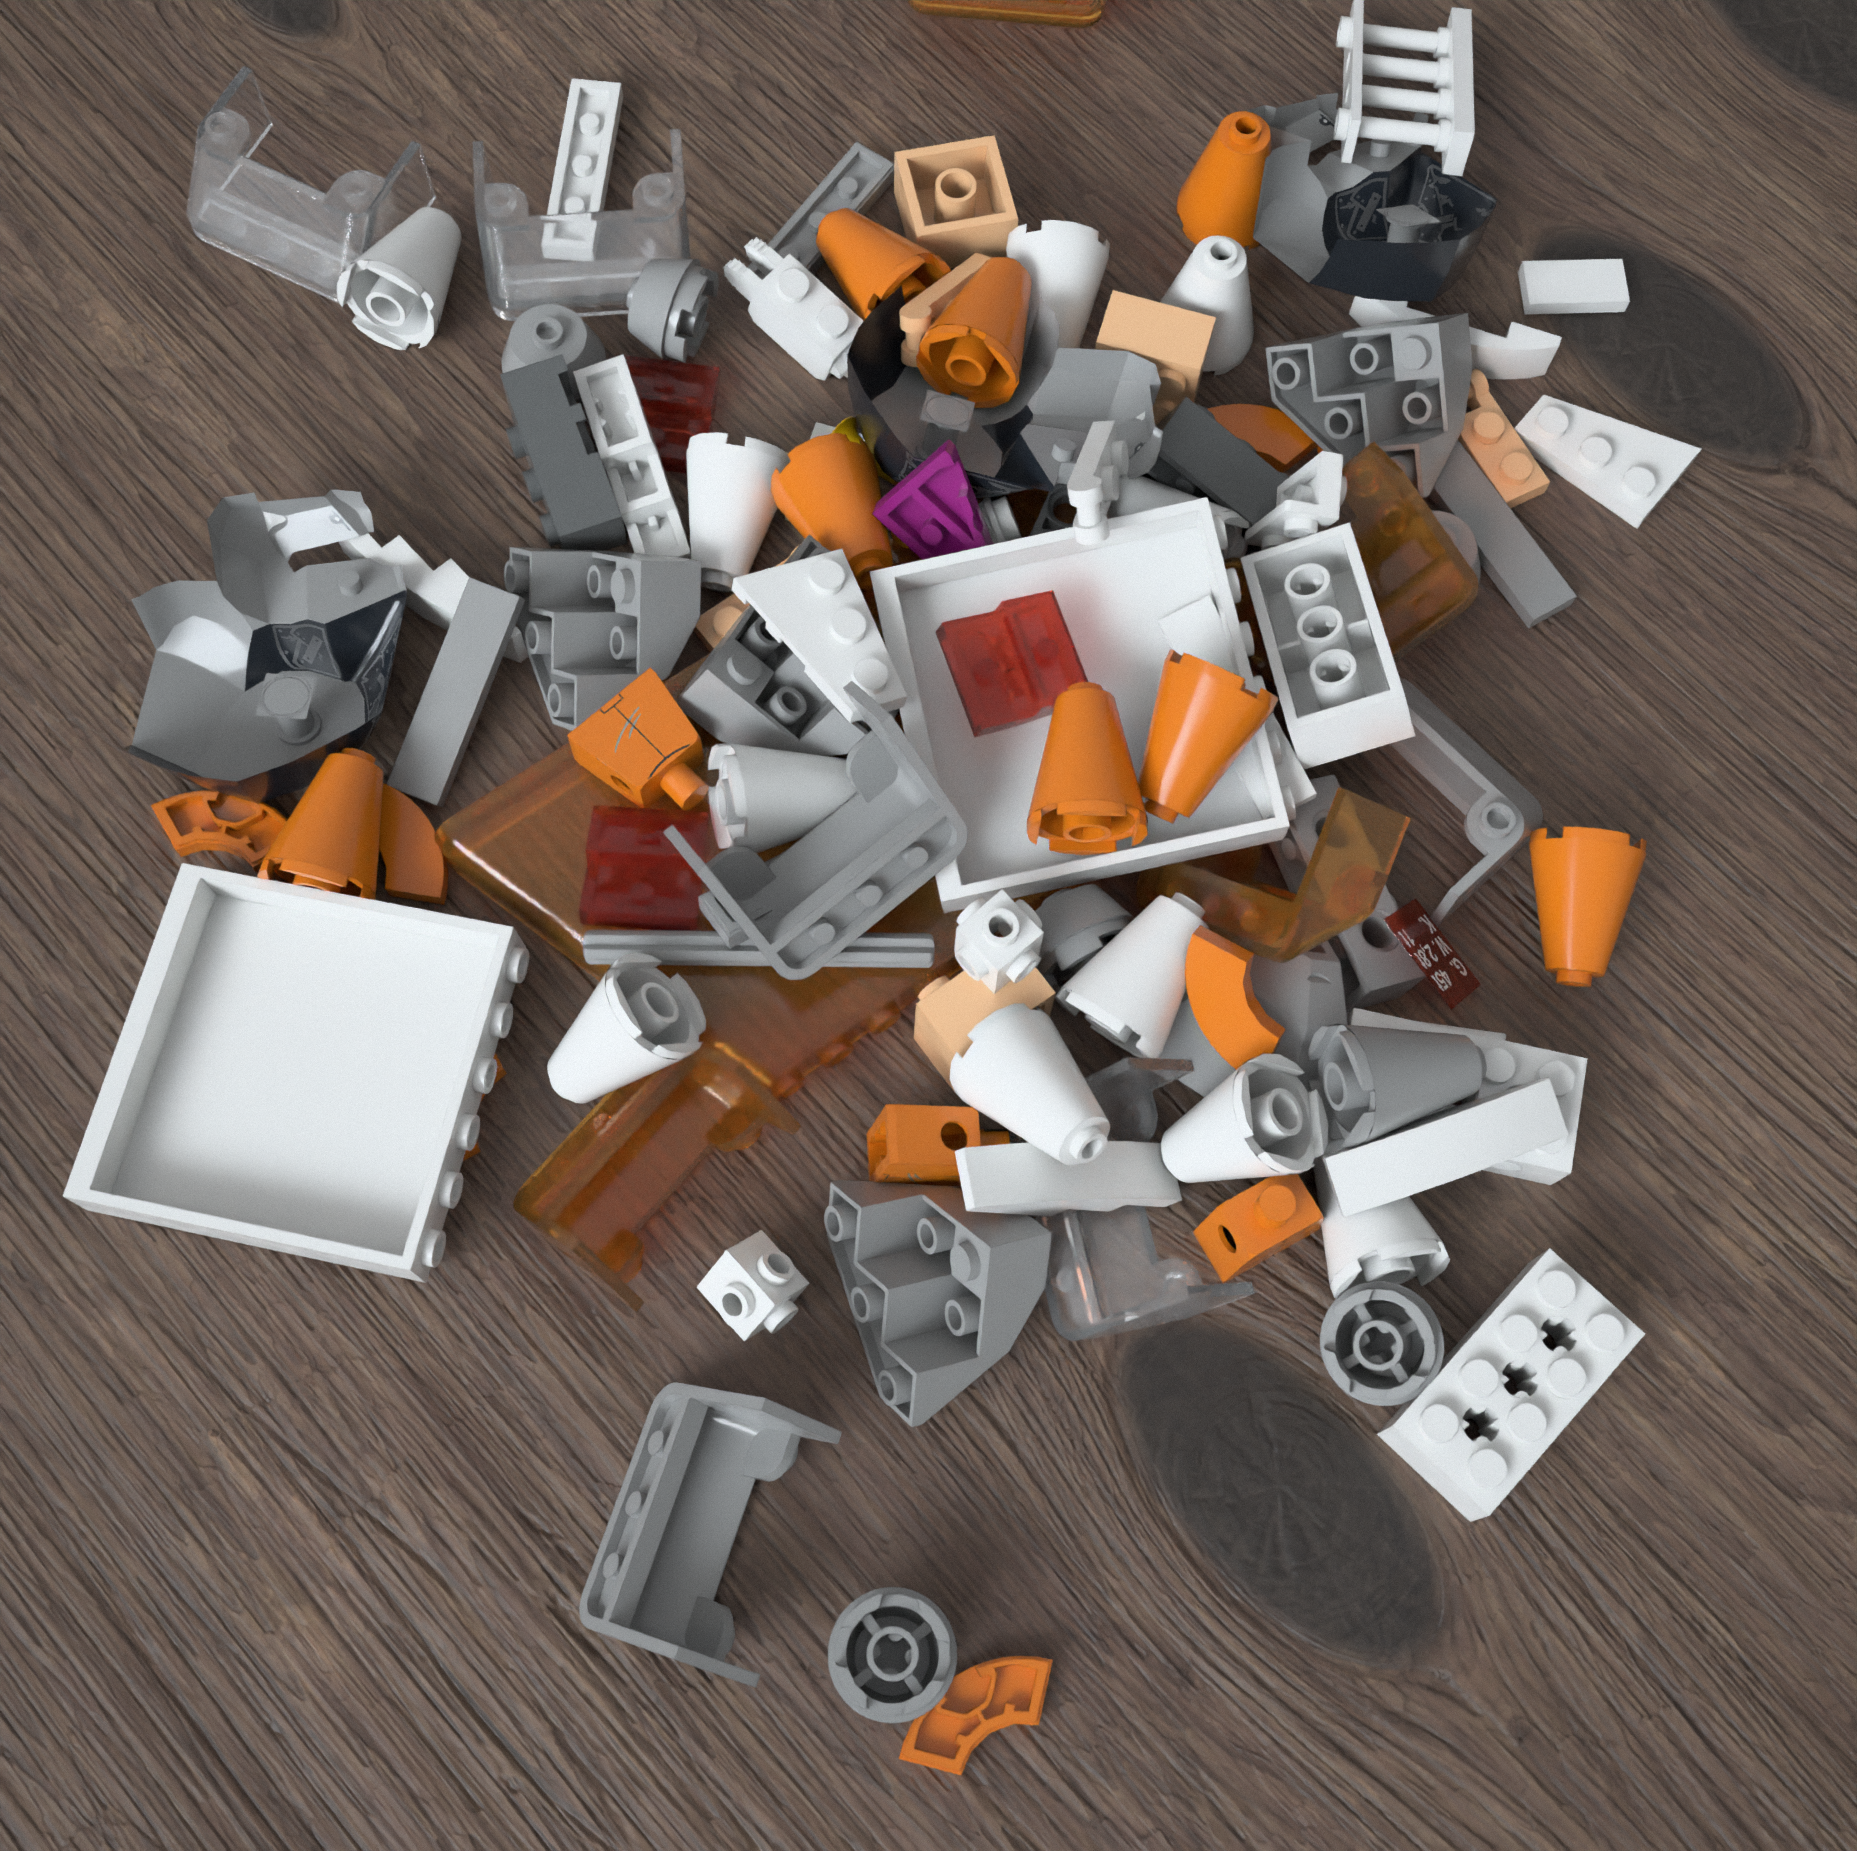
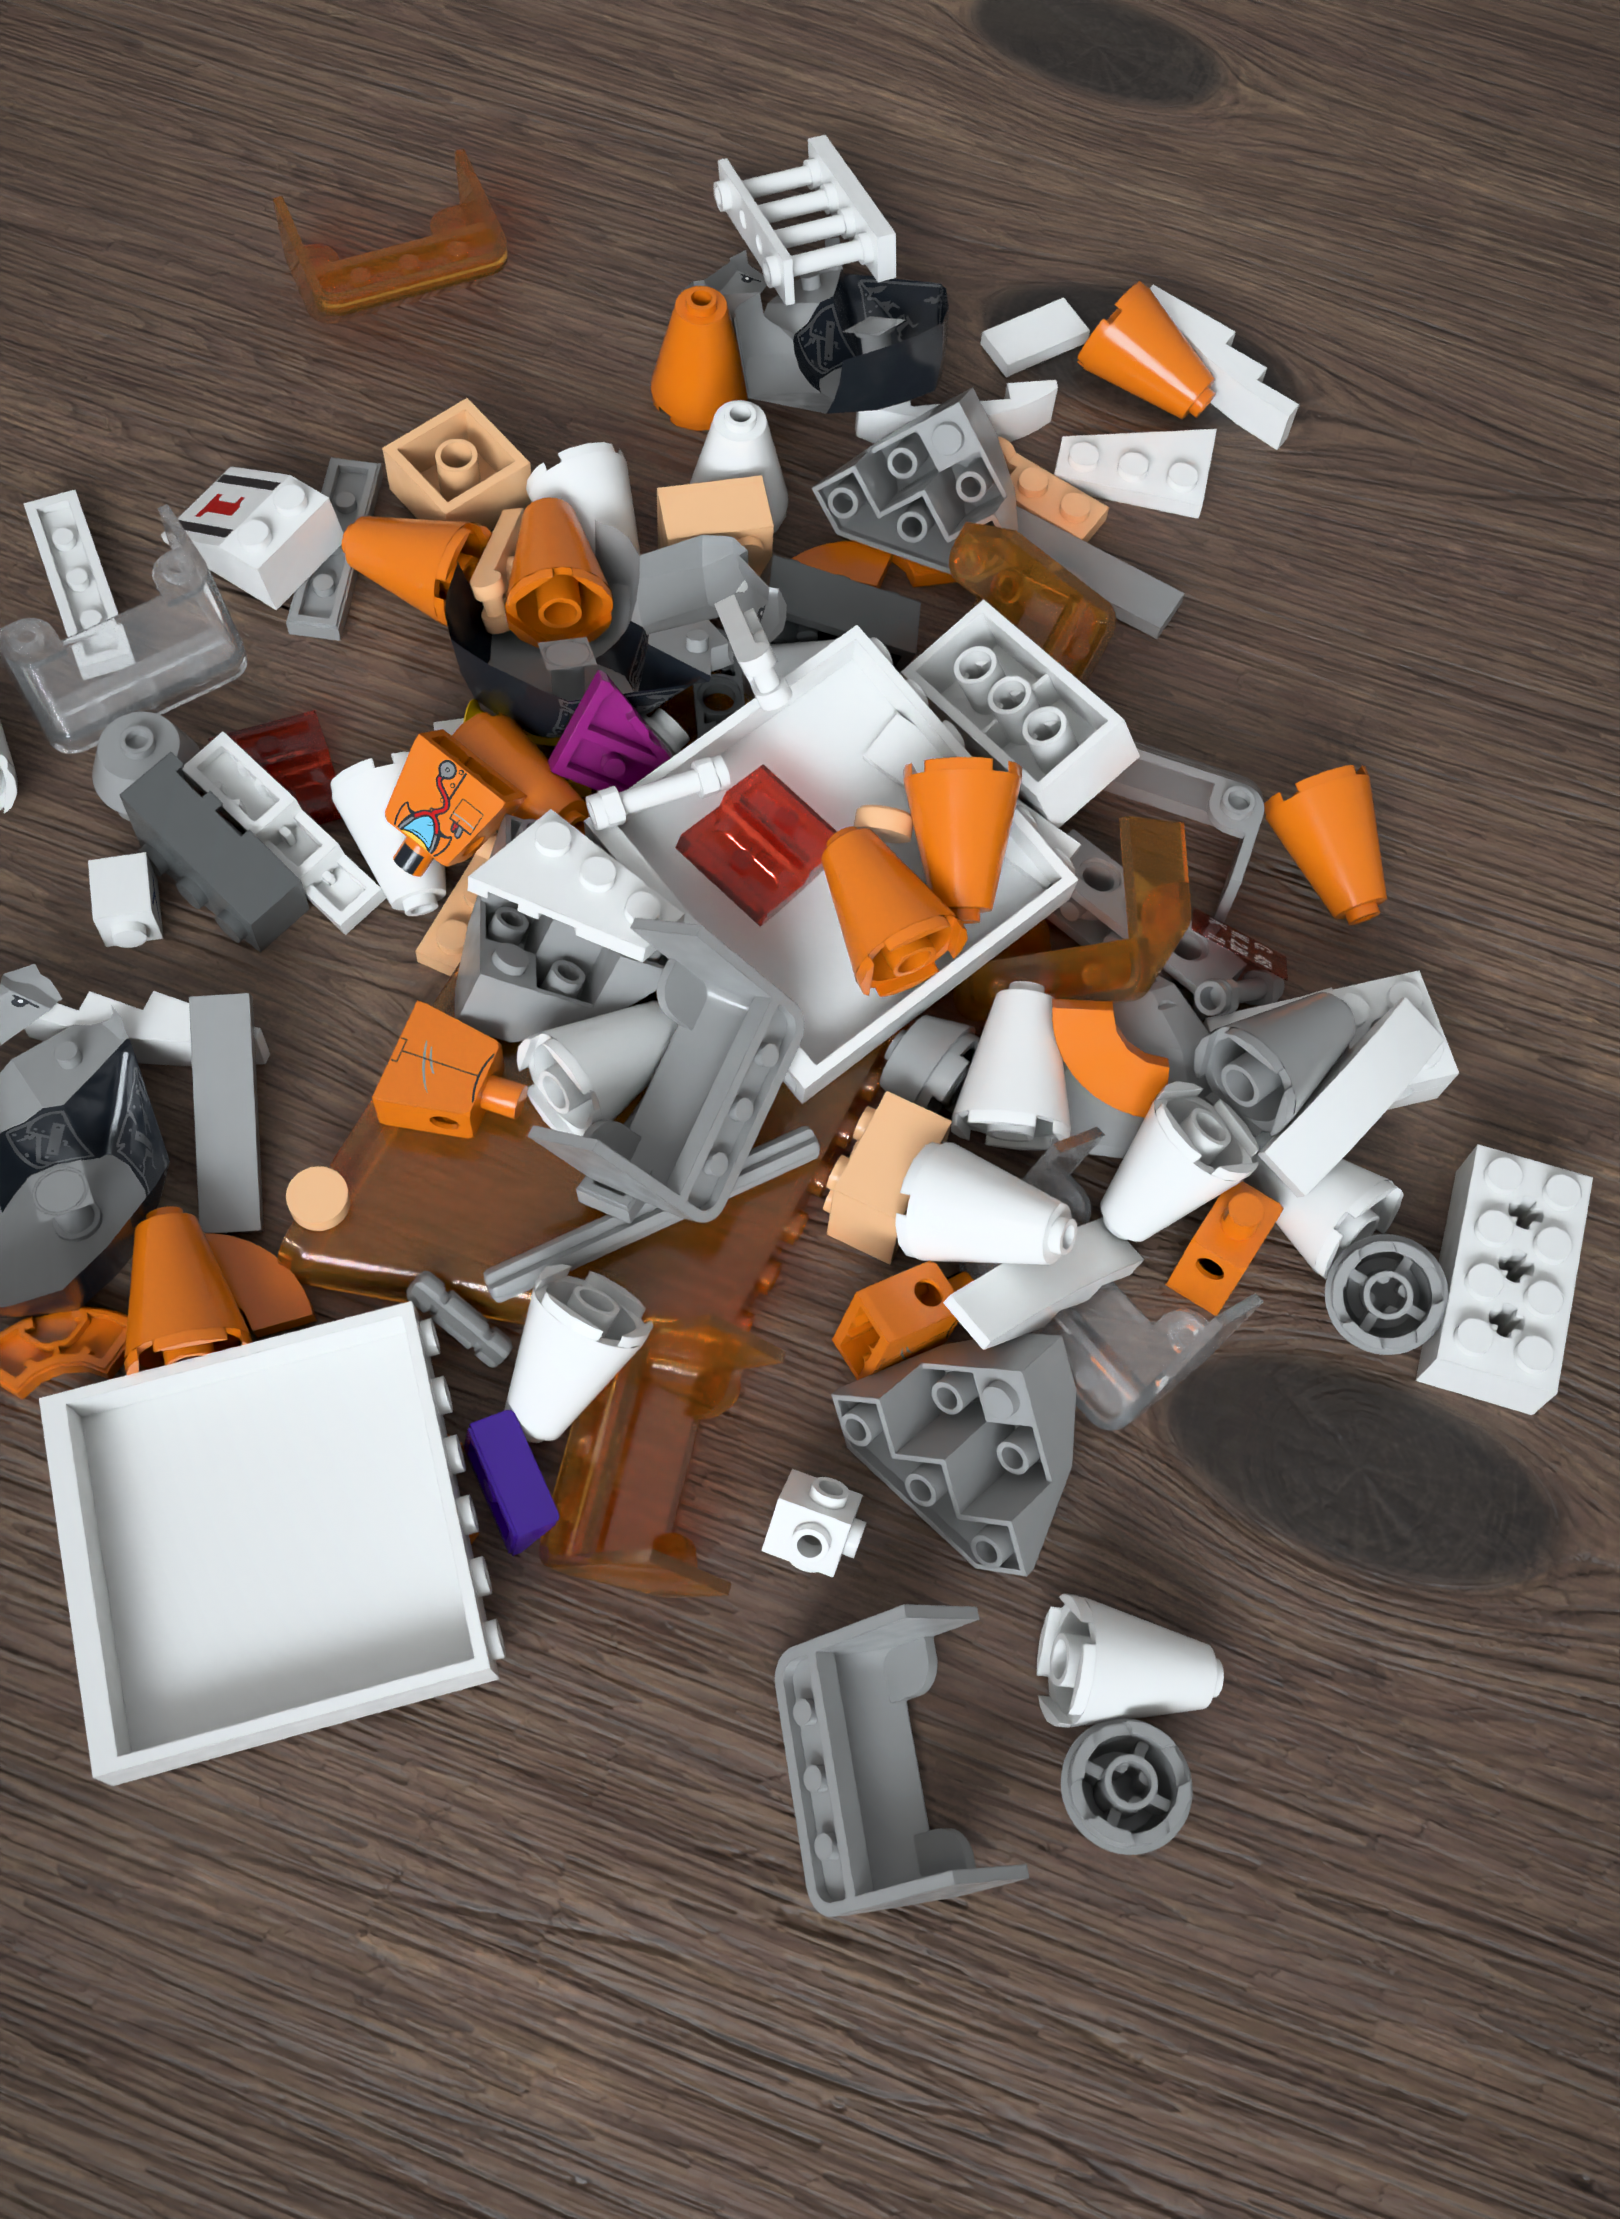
camera: 30 degrees left, 5 degrees down
light grey brick [504,547,702,731] -> none
clear red slope [579,805,709,931] -> none
light grey cone [626,258,719,363] -> none
white hinge [723,237,863,381] -> none
orange tile [898,1656,1053,1775] -> none
white brick [954,889,1044,994] -> none
white bracket [1244,451,1347,550] -> none
none -> white brick [88,852,163,948]
none -> white slope [161,467,344,611]
none -> light nougat tile [286,1166,351,1231]
none -> orange torso [384,729,527,877]
none -> light grey axle [406,1271,513,1368]
none -> dark purple slope [464,1410,559,1556]
none -> white bar [586,755,731,830]
none -> light nougat tile [854,805,913,844]
none -> white cone [1037,1593,1224,1728]
none -> orange cone [1077,281,1216,419]
none -> white slope [1150,285,1299,450]
none -> light grey bar [1194,969,1284,1016]

